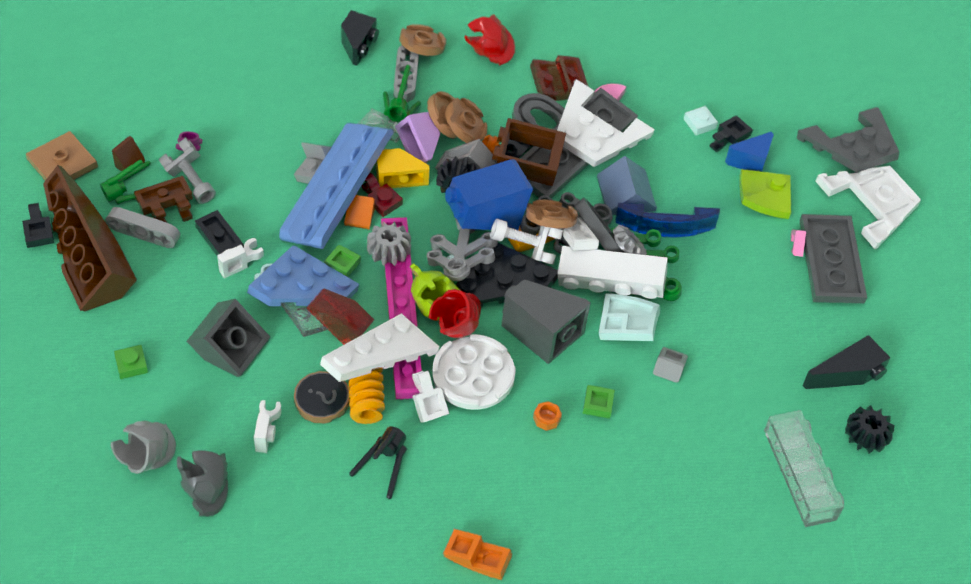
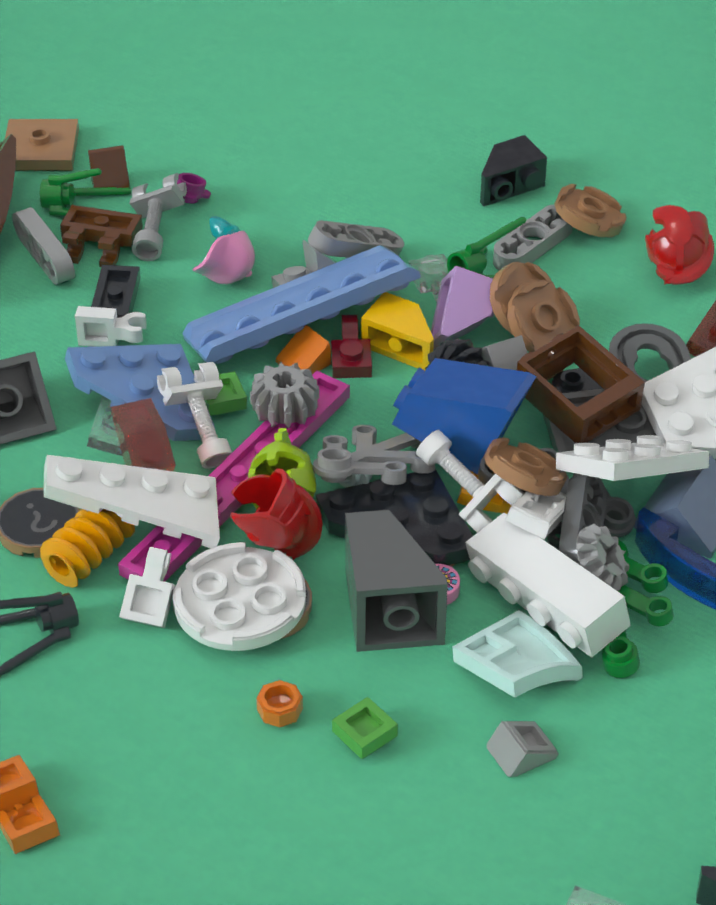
camera: 45 degrees right, 10 degrees down
none -> white bar [157,362,232,469]
none -> bright pink hair [192,216,255,285]
none -> light grey beam [308,220,405,258]
none -> white plate [556,435,709,481]

